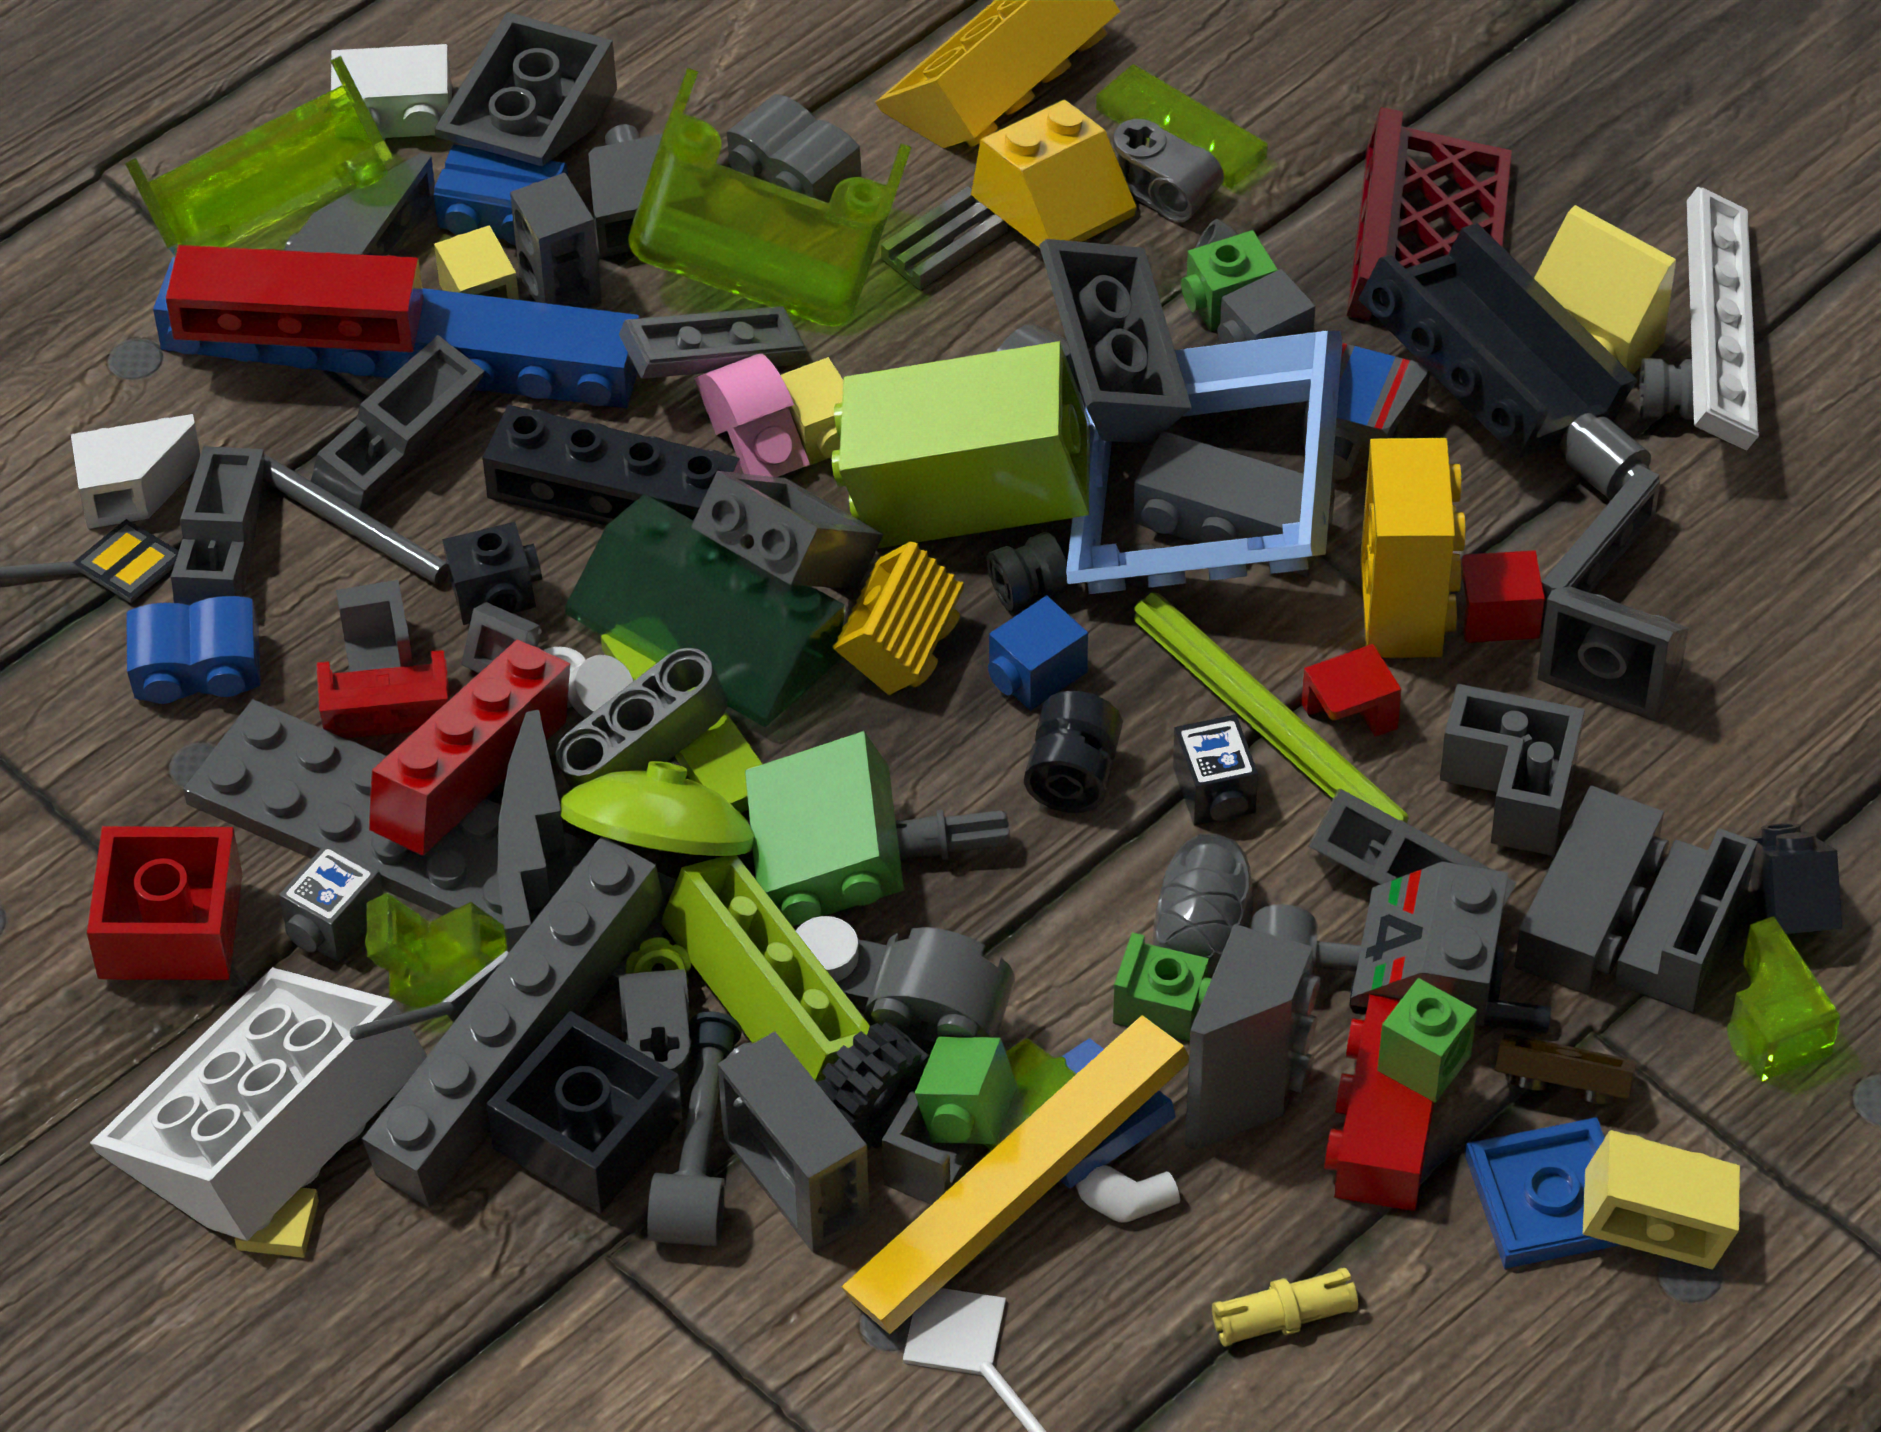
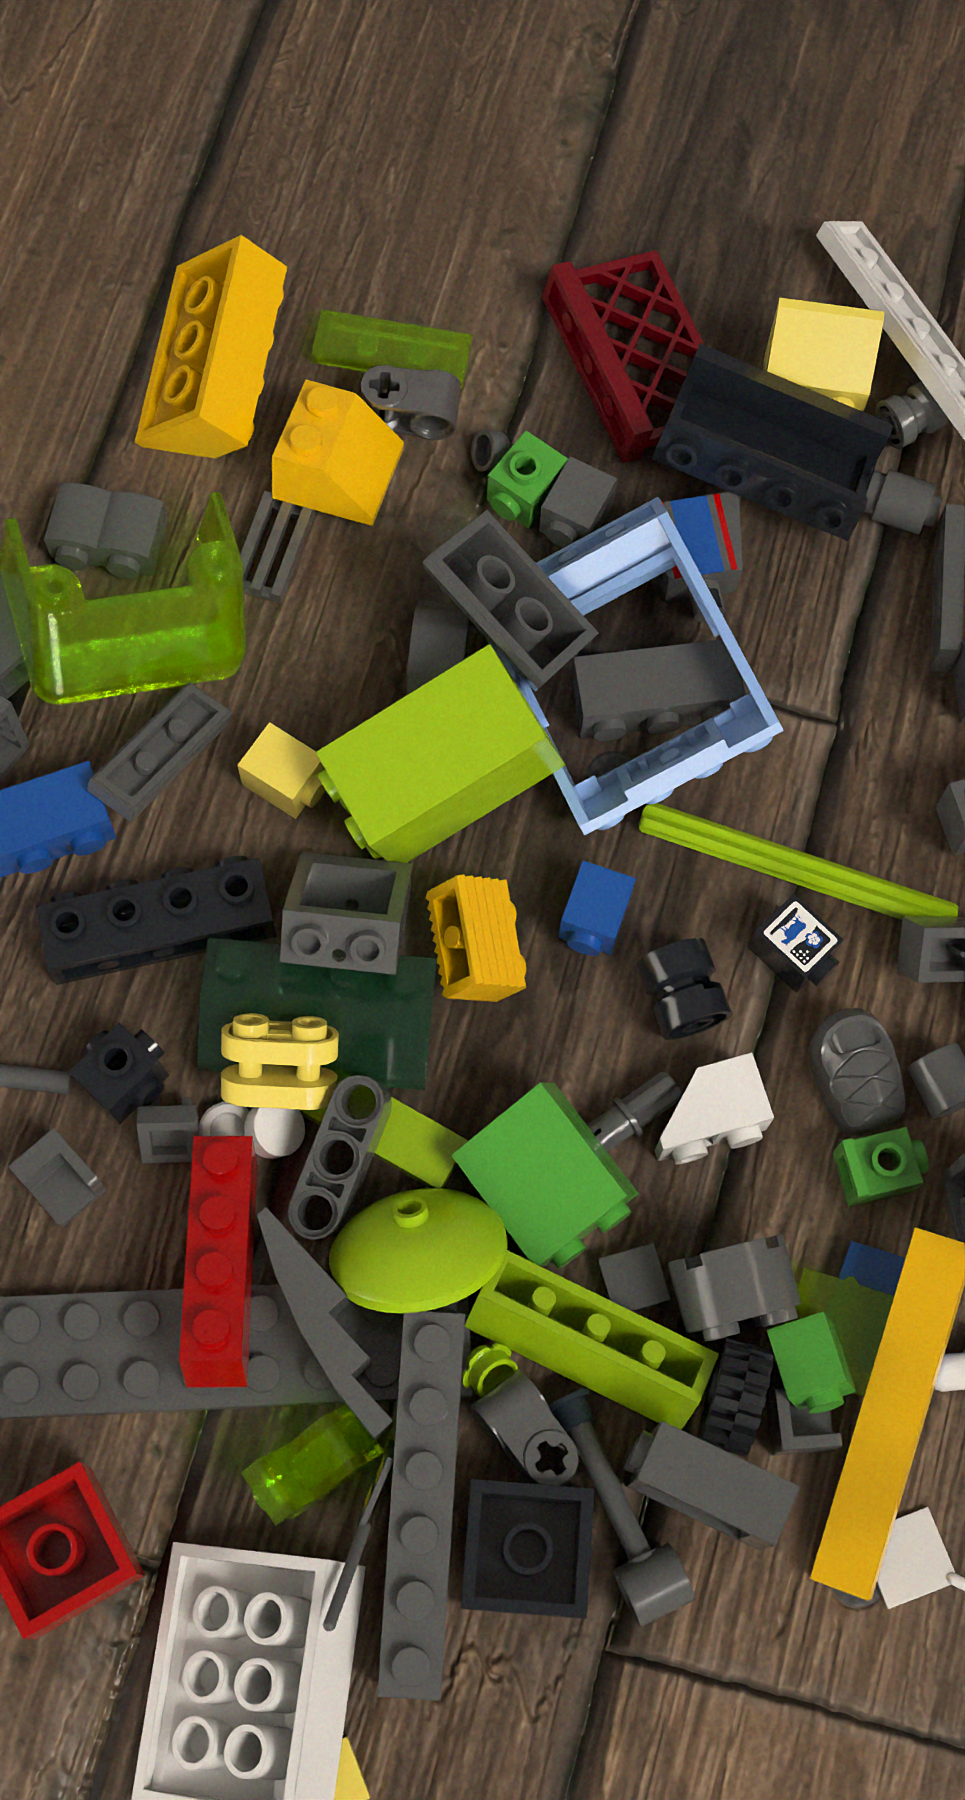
camera: 35 degrees left, 20 degrees up
dark grey brick [279,842,386,962] -> none
red hinge [317,650,450,739] -> none
bright pink brick [694,354,810,477] -> none
white tile [796,916,859,982] -> none
pearl dark grey wheel [987,532,1070,611] -> none
red panel [1302,644,1402,737] -> none
yellow brick [1360,438,1465,658] -> none
red panel [1461,550,1544,643] -> none
none -> light yellow brick [221,1013,339,1110]
none -> white slope [654,1053,774,1164]

